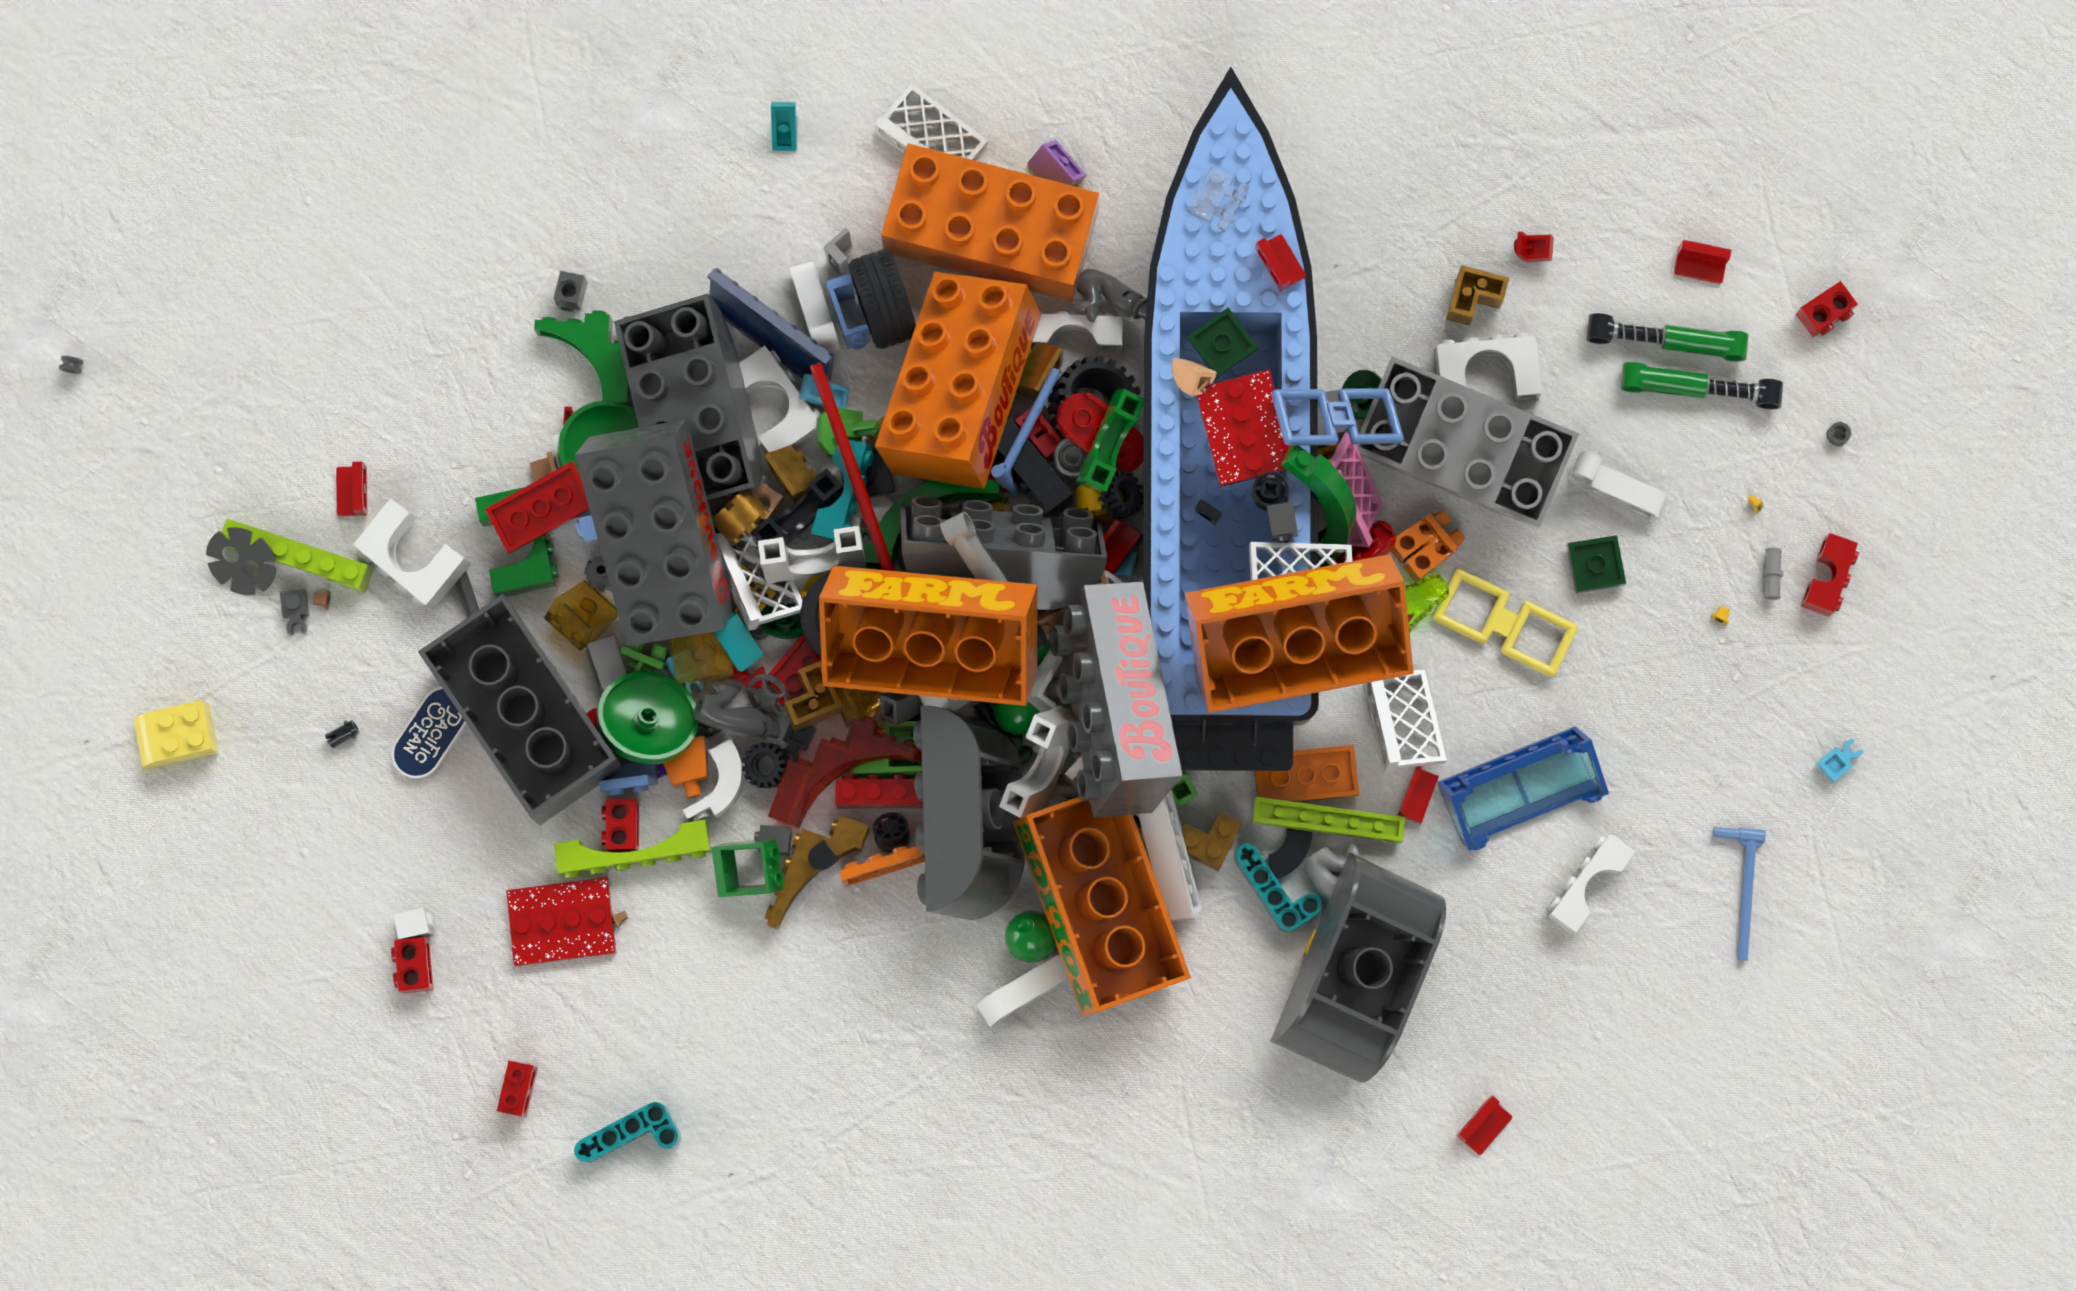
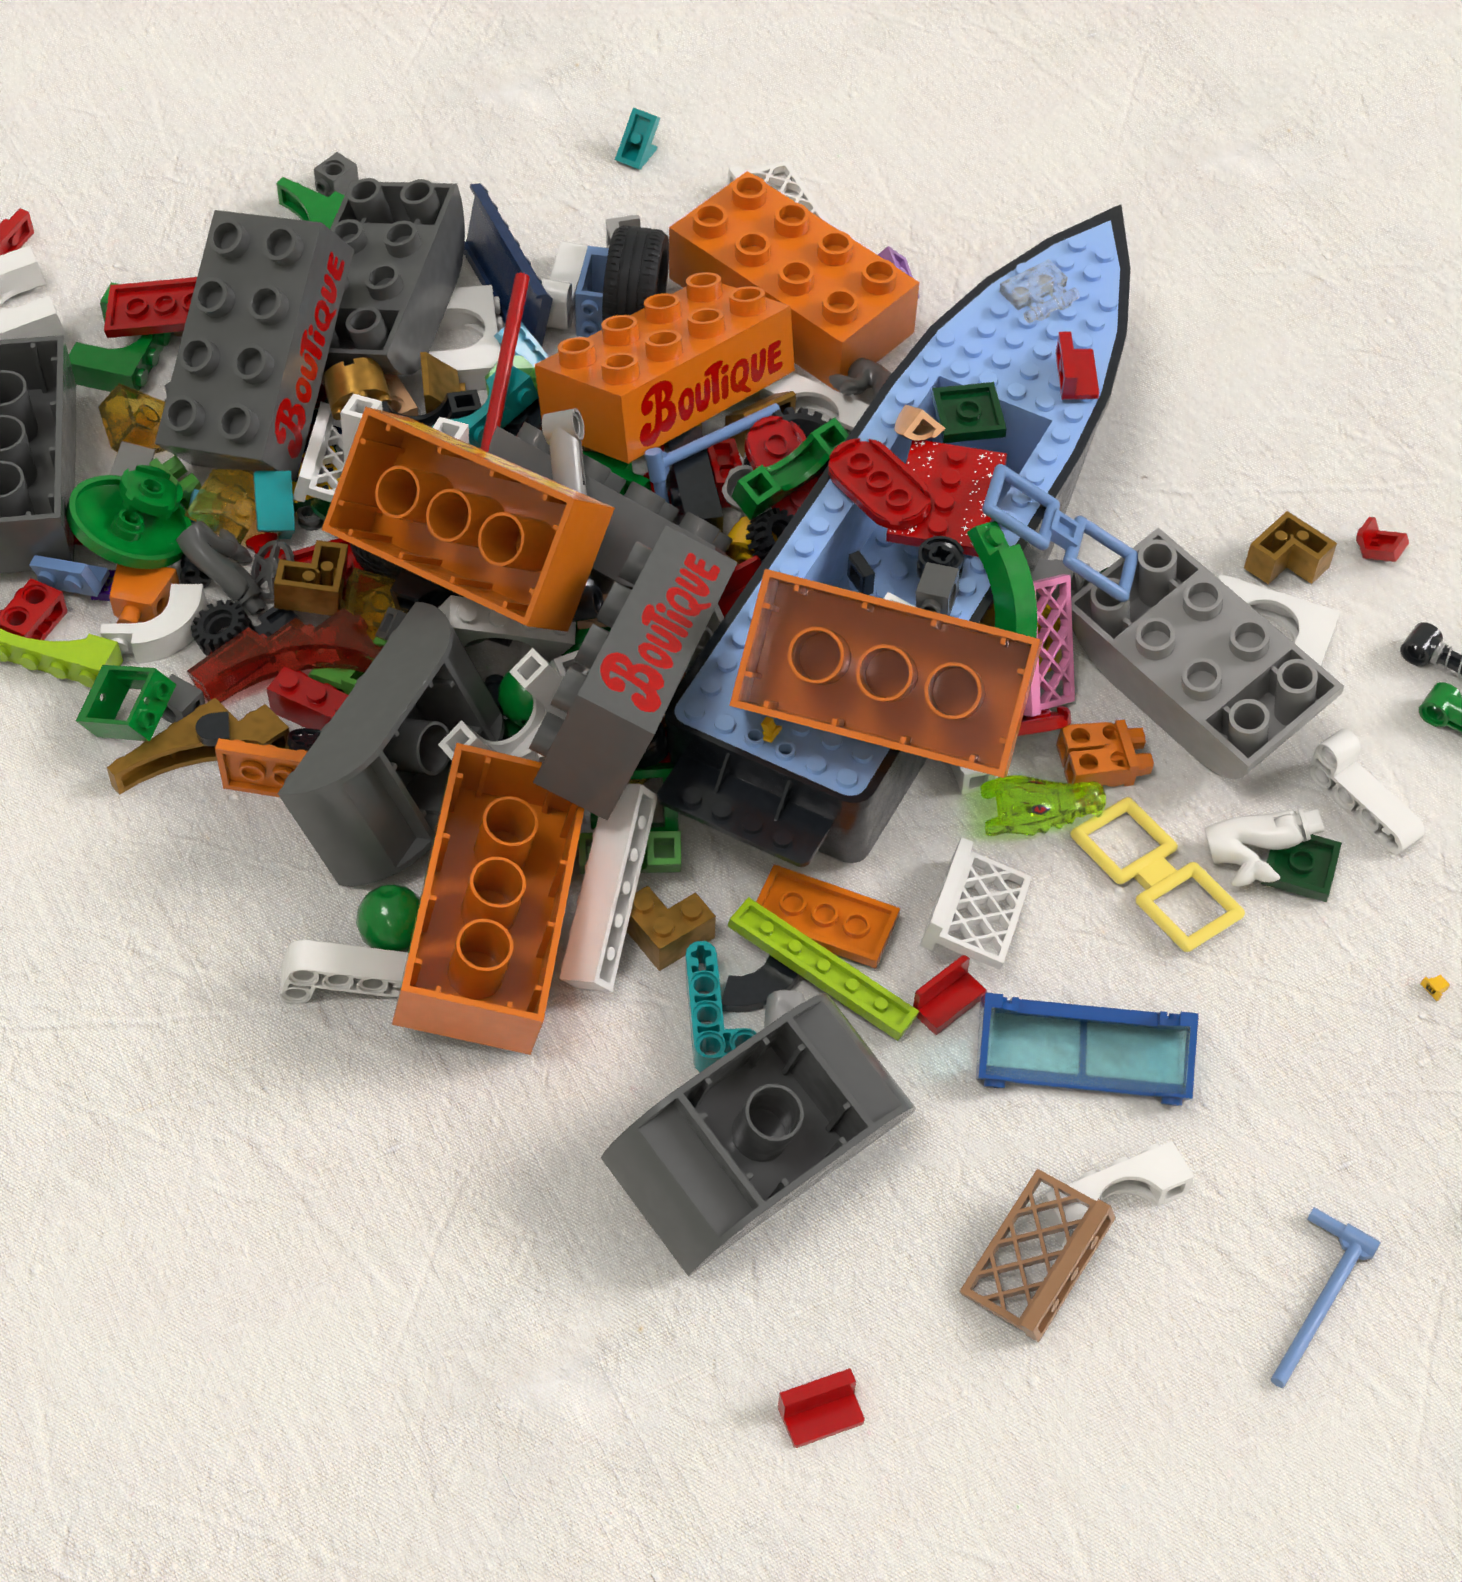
camera: 25 degrees right, 25 degrees down
none -> green plate [118,465,183,519]
none -> red tile [828,438,932,529]
none -> medium nougat fence [959,1168,1116,1343]
none -> white piece [1205,808,1325,886]

